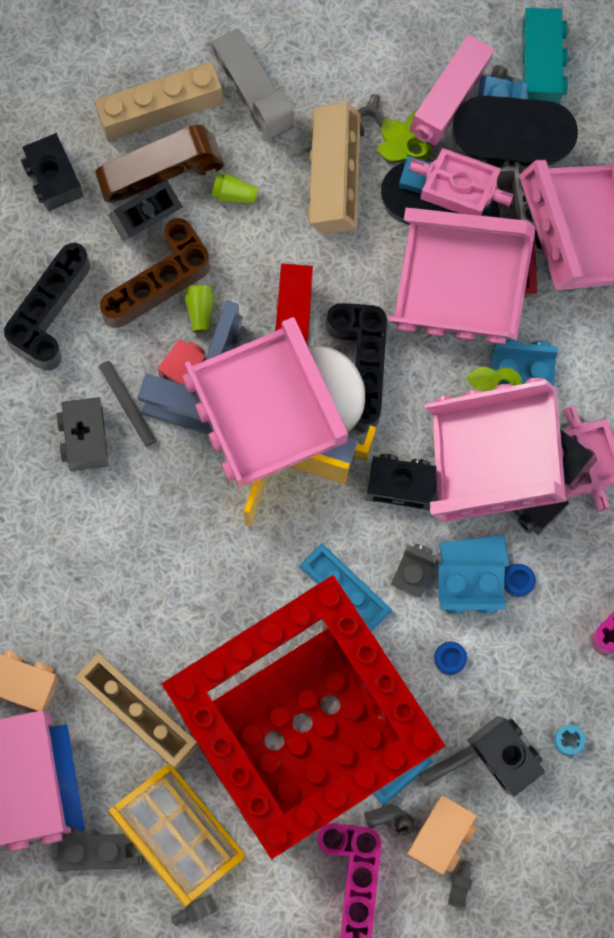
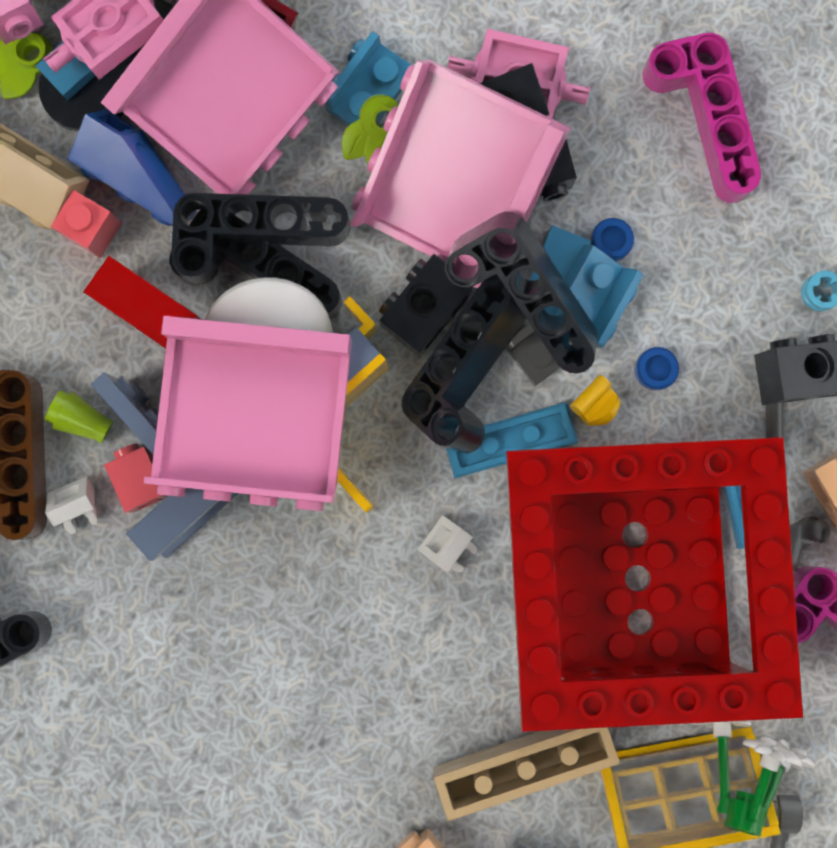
camera: 55 degrees left, 10 degrees up
dark grey brick [57,397,109,471] -> none
dark grey bar [99,361,156,447] -> none
none -> white tile [45,476,98,534]
none -> coral brick [50,190,122,258]
none -> blue slope [68,109,197,226]
none -> black beam [171,193,351,285]
none -> black beam [401,274,527,454]
none -> white tile [417,515,477,573]
none -> black beam [445,212,598,374]
none -> yellow plate [570,375,621,426]
none -> green plant [692,721,815,837]

